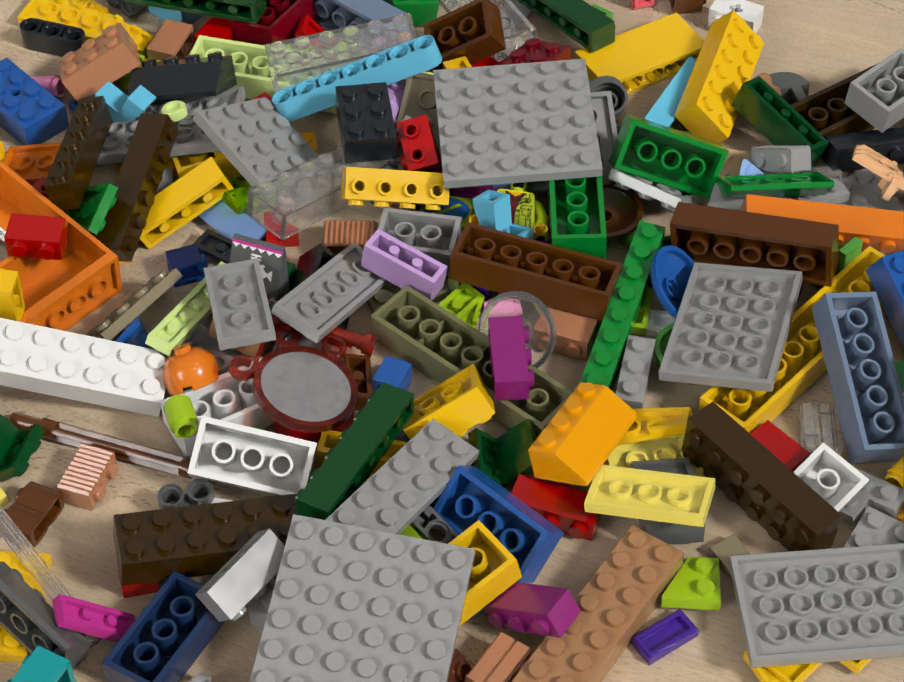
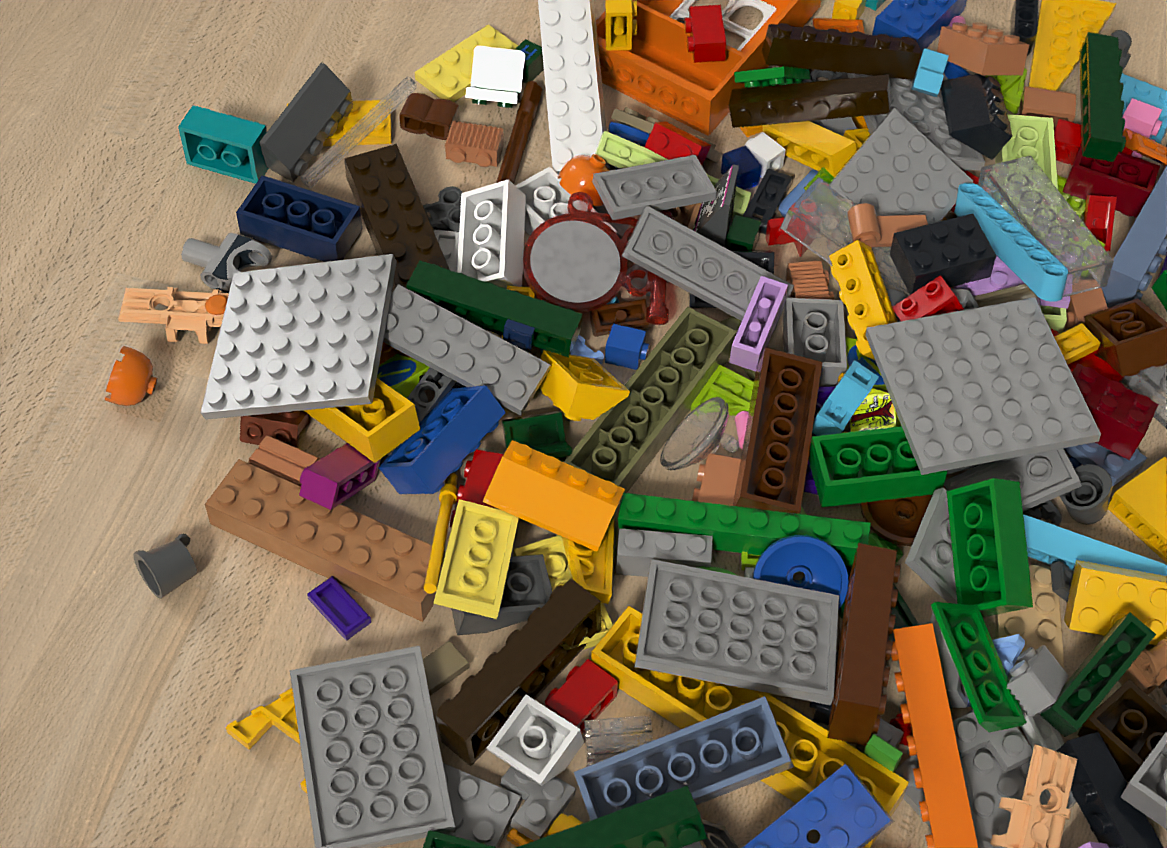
camera: 80 degrees right, 5 degrees up
dark pink plate [52,594,135,642] -> none
yellowish green tile [161,100,188,122] -> none
lime brick [163,395,199,438] -> none
brick [195,529,285,622] -> none
magenta brick [488,316,535,401] -> none
lime wing [661,556,721,611] -> none
none -> yellow bar [424,473,458,594]
none -> dark blue tile [503,319,535,353]
none -> red brick [644,121,712,165]
none -> white brick [742,132,786,179]
none -> nougat door [847,203,928,248]

